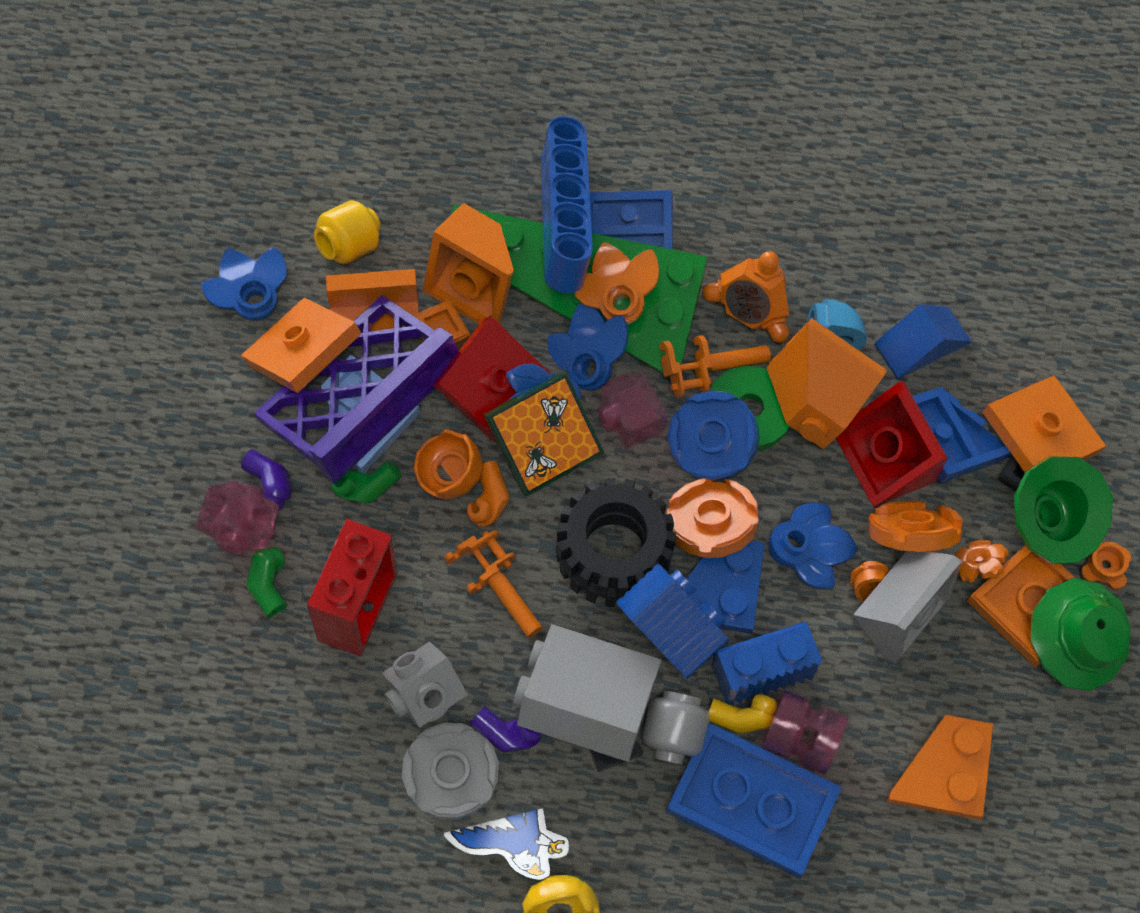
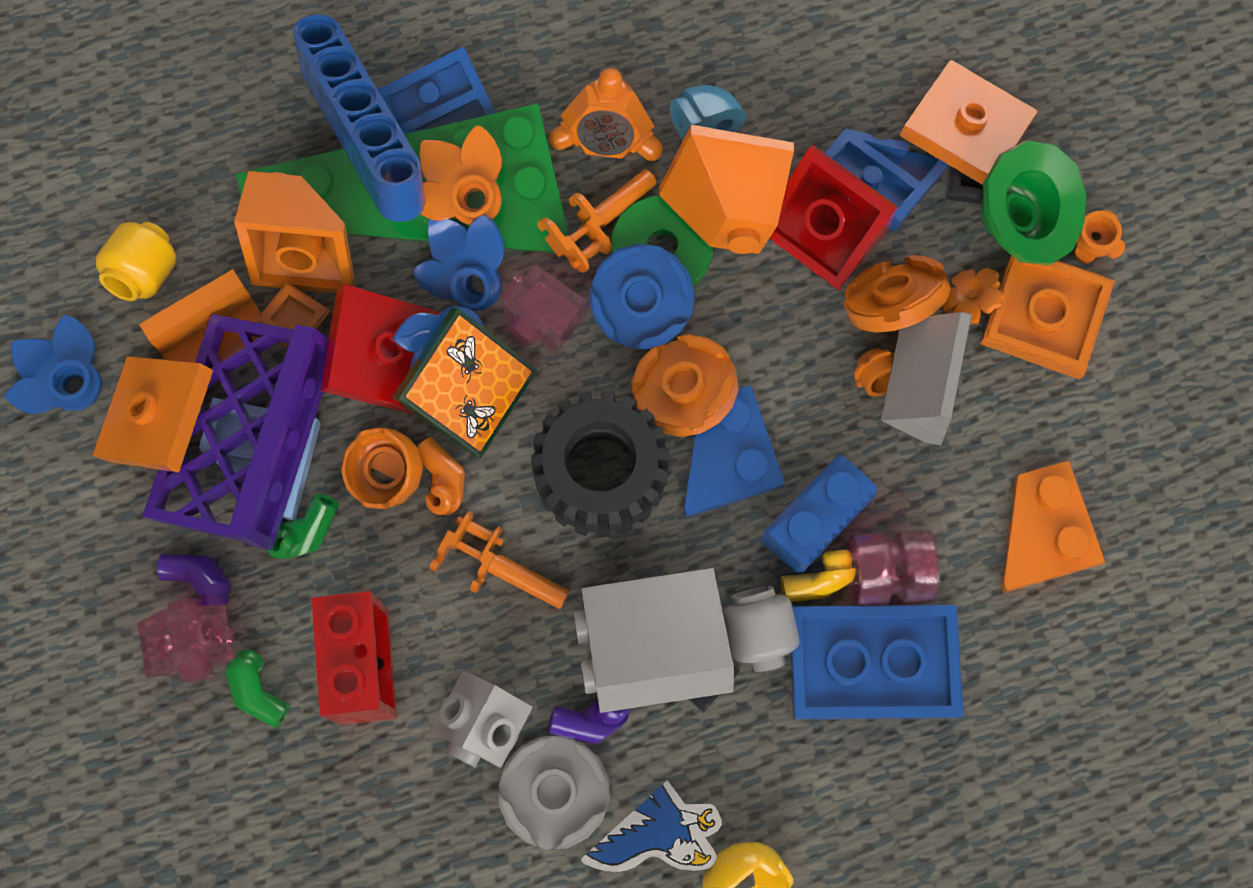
camera: 25 degrees left, 10 degrees up
blue brick [617,564,729,679] -> none
blue plate [769,502,858,589] -> none
blue slope [874,304,972,379] -> none
green hat [1030,578,1131,691] -> none

